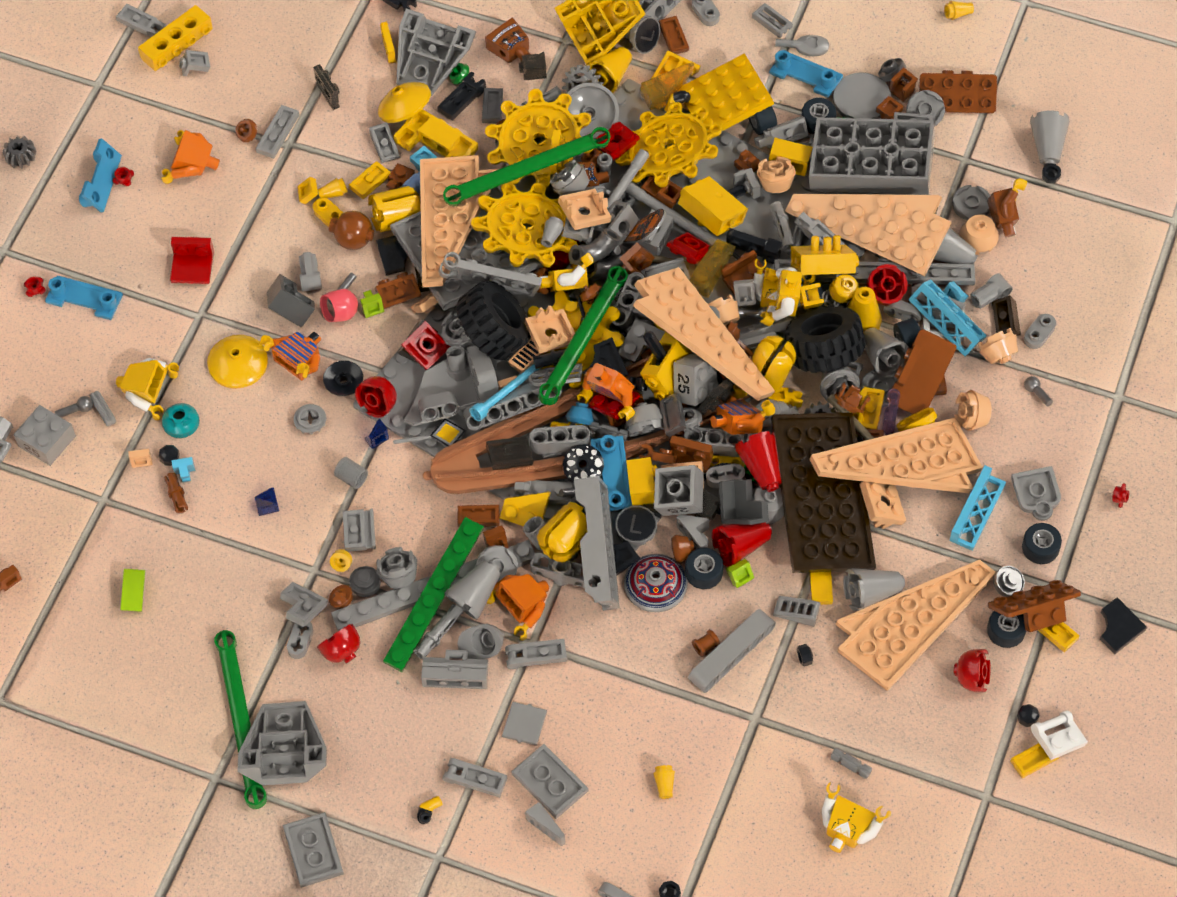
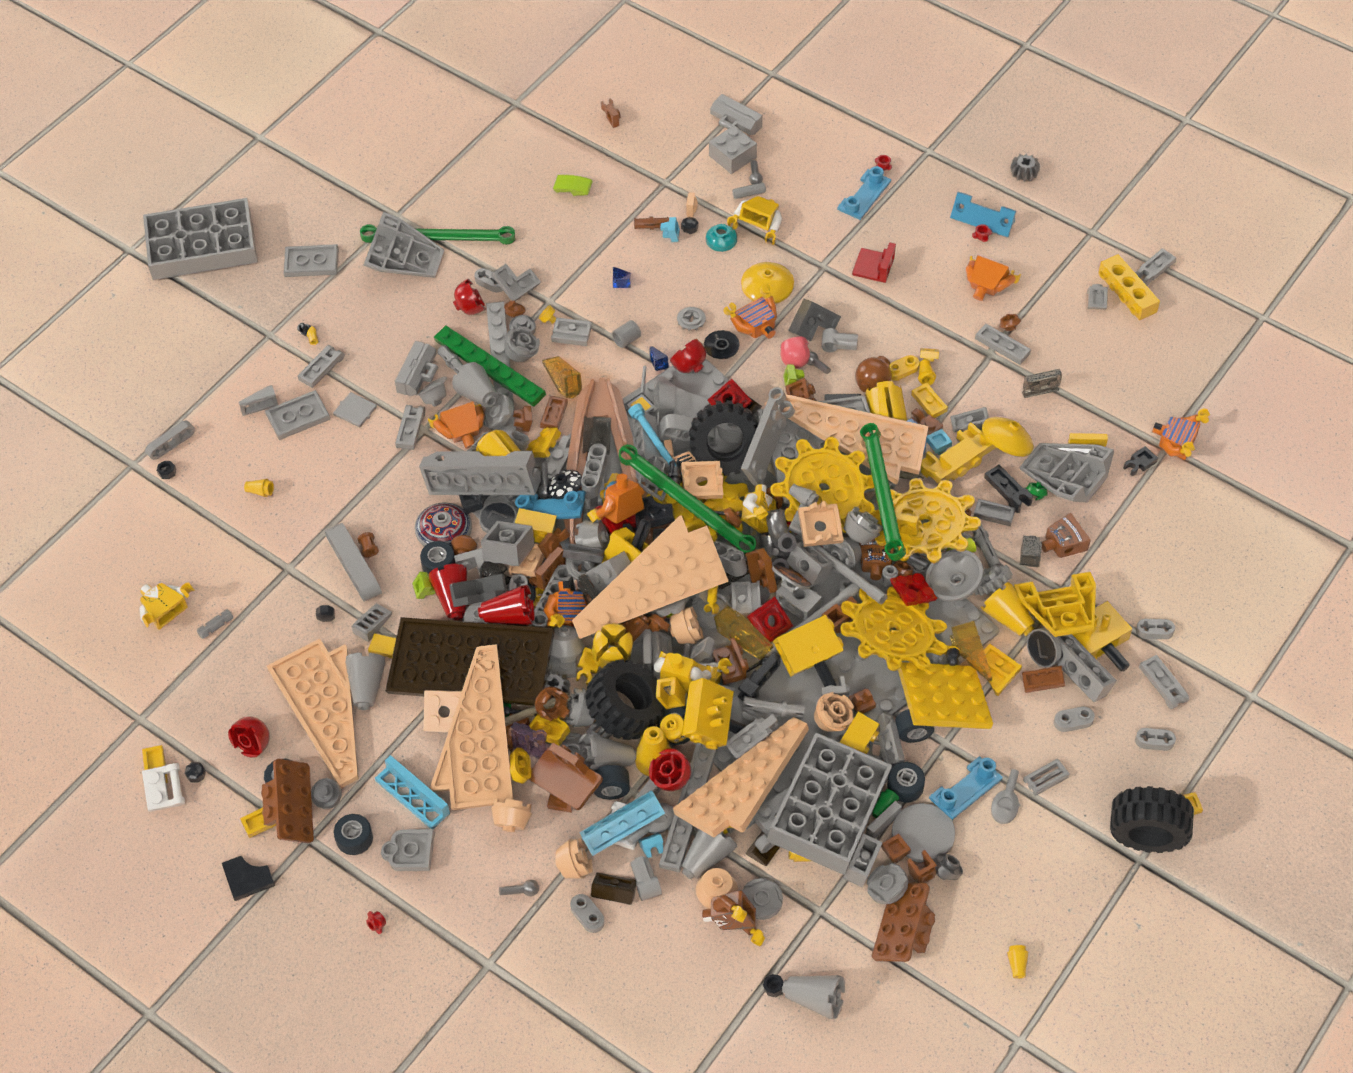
camera: 105 degrees right, 5 degrees down
none -> clear yellow slope [542,356,582,398]

